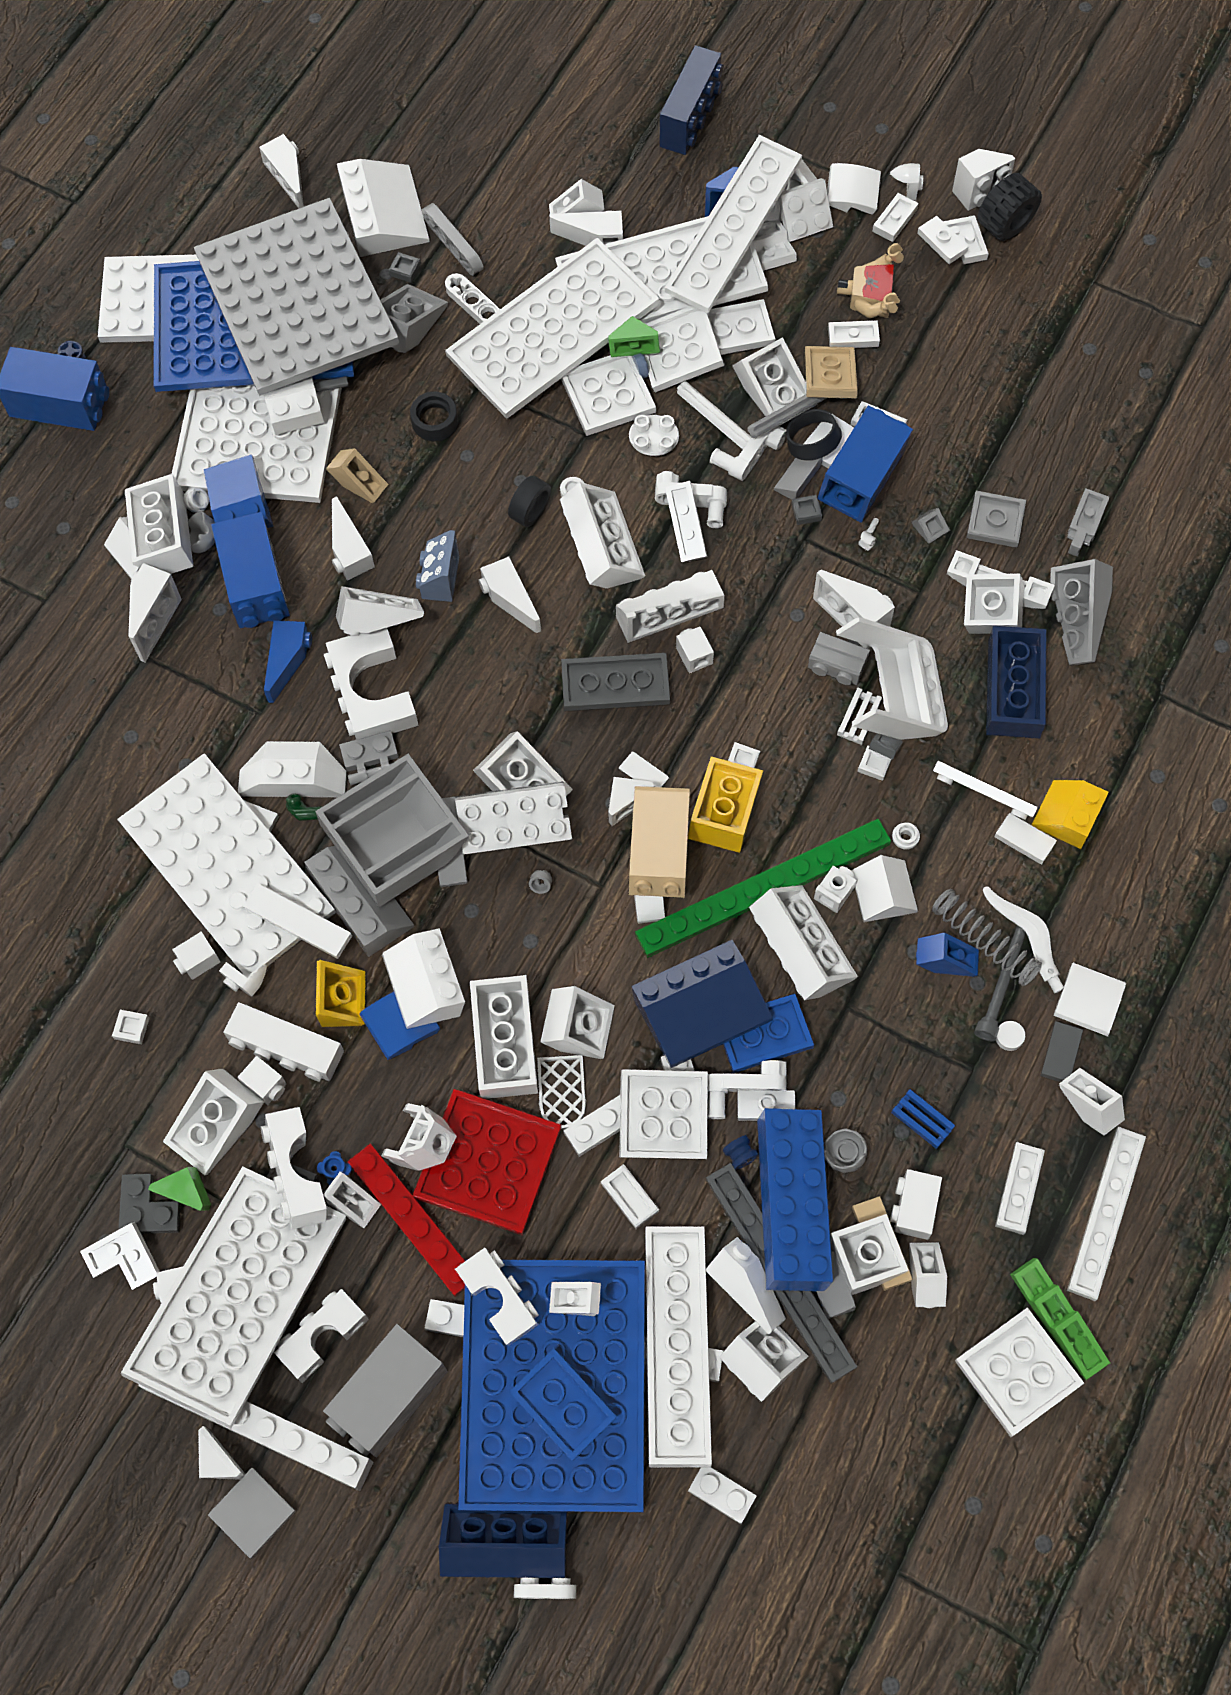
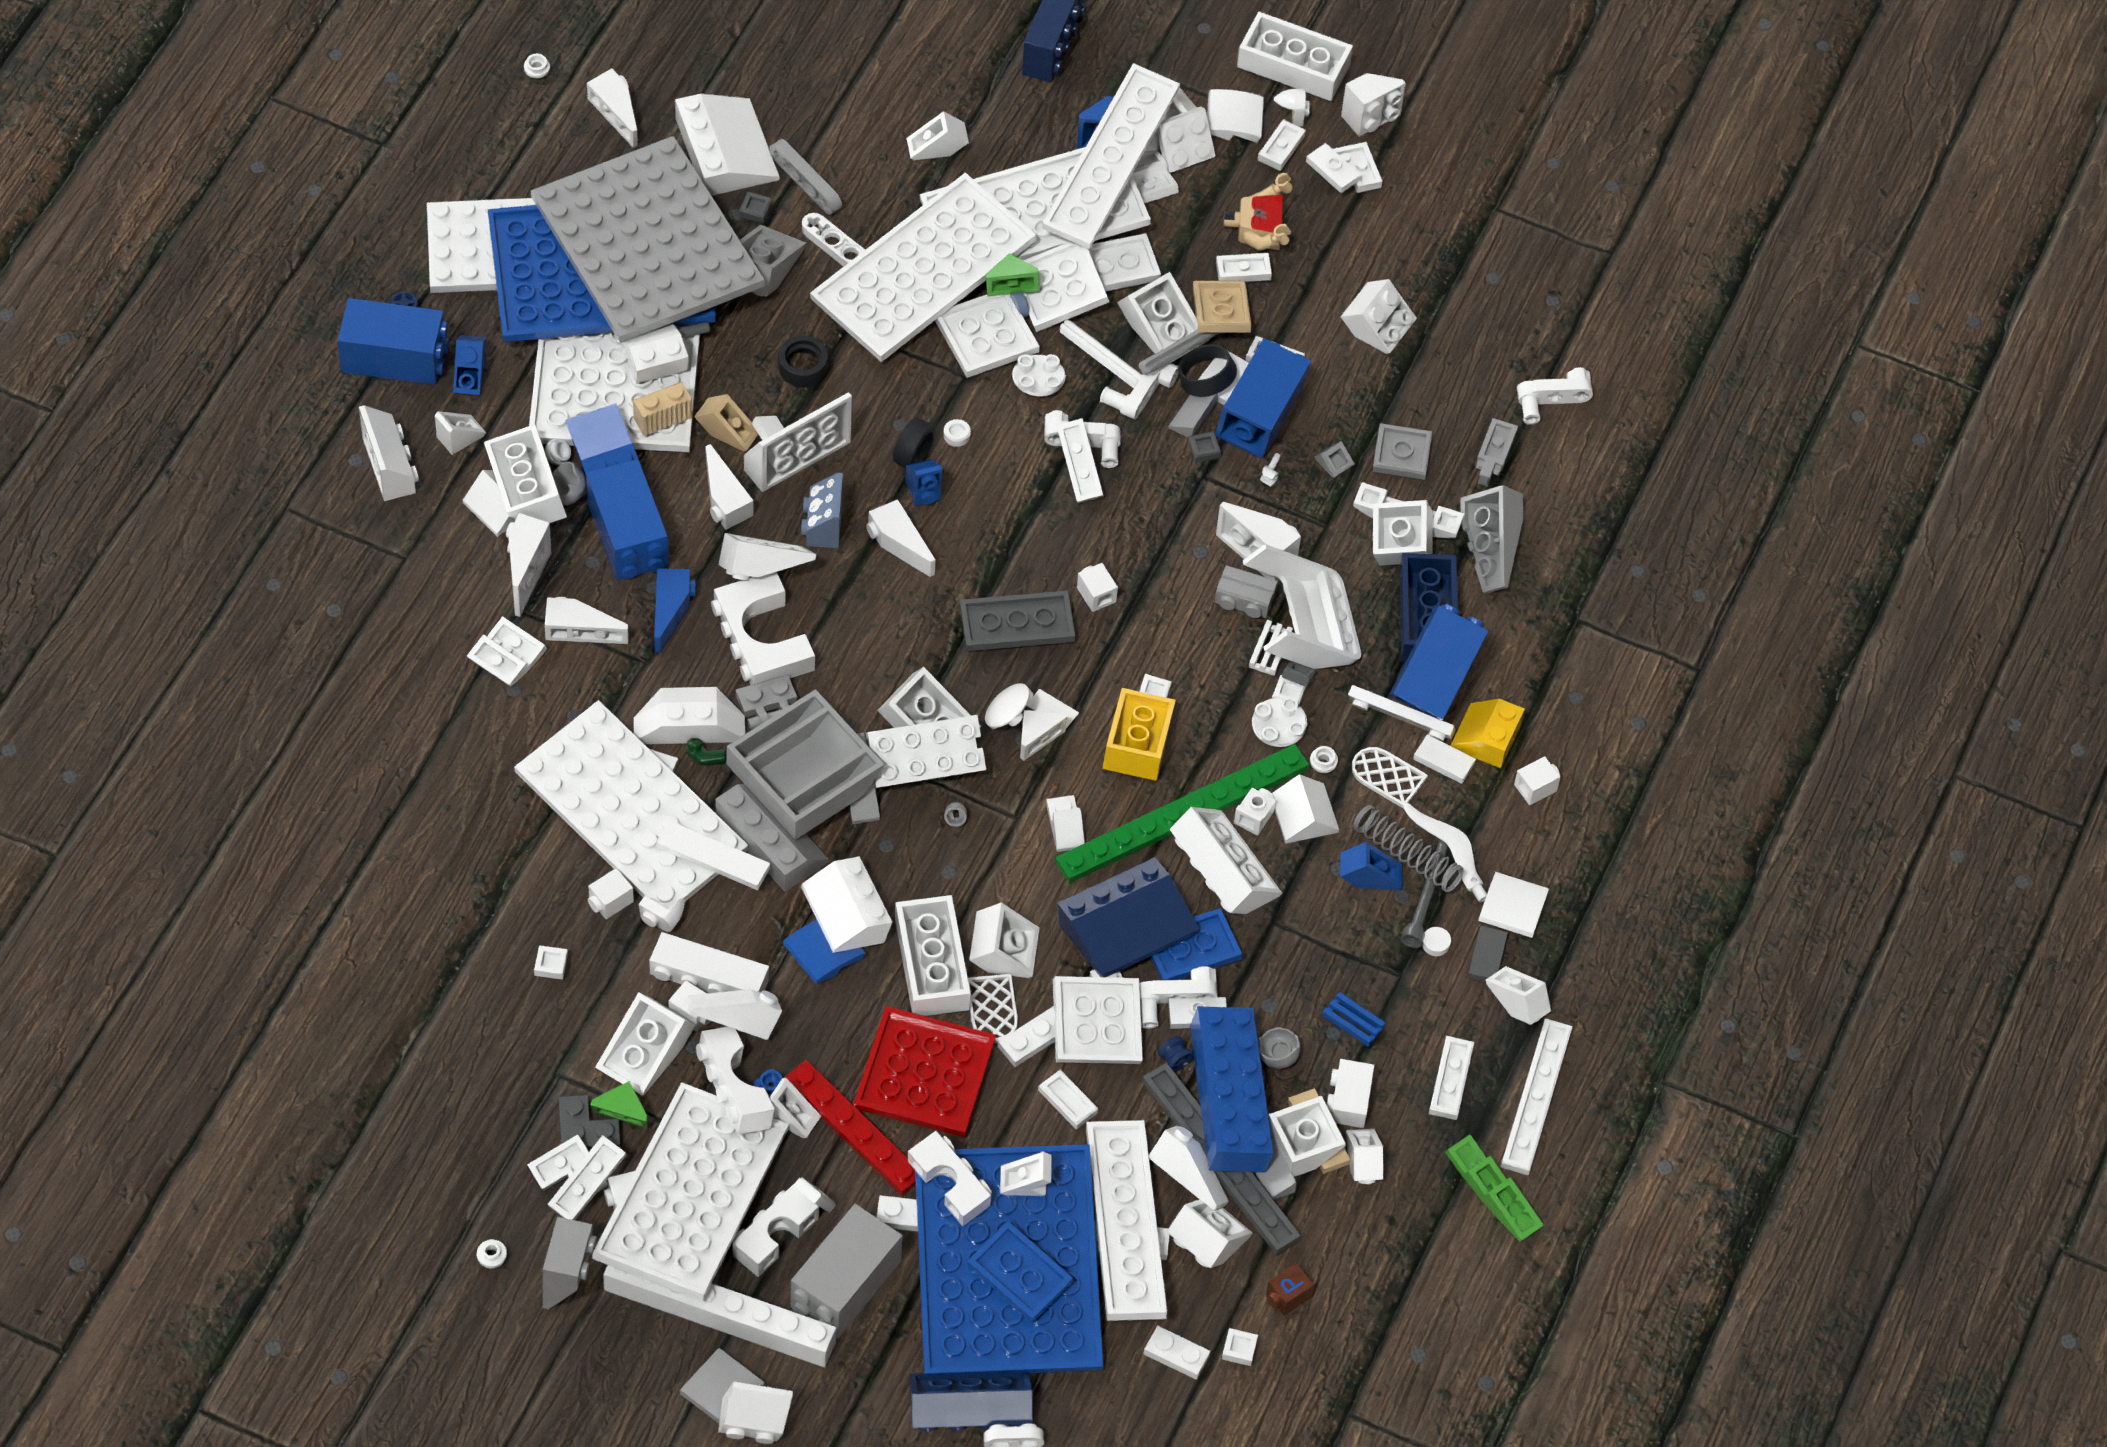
camera: 10 degrees left, 10 degrees down
white slope [198,1426,245,1480] -> none
yellow slope [316,960,365,1027] -> none
white piece [381,1103,456,1171] -> none
white slope [549,211,623,246] -> none
white slope [560,482,645,588] -> none
white wedge [616,570,724,643] -> none
tan slope [629,786,690,898] -> none
white plate [955,1308,1084,1437] -> none
black tyre [977,173,1042,241] -> none
none -> white slope [359,406,419,501]
none -> white slope [435,411,486,455]
none -> blue slope [453,335,487,395]
none -> white slope [467,616,547,687]
none -> white plate [477,1240,507,1269]
none -> white plate [524,54,550,78]
none -> light grey slope [543,1217,597,1309]
none -> white slope [545,597,628,644]
none -> white plate [548,1135,626,1220]
none -> tan brick [633,382,692,436]
none -> white slope [686,989,782,1040]
none -> white slope [718,1382,793,1444]
none -> white slope [744,392,852,492]
none -> white tile [752,416,784,440]
none -> white tile [793,1178,836,1213]
none -> blue slope [905,459,942,506]
none -> white dish [985,683,1033,729]
none -> white plate [1222,1328,1258,1366]
none -> white brick [1237,12,1353,101]
none -> white dish [1252,697,1307,747]
none -> copper brick [1266,1263,1314,1316]
none -> white slope [1341,279,1417,354]
none -> white window [1352,747,1428,809]
none -> blue brick [1389,604,1488,720]
none -> white brick [1514,757,1560,805]
none -> white beam [1517,368,1593,424]

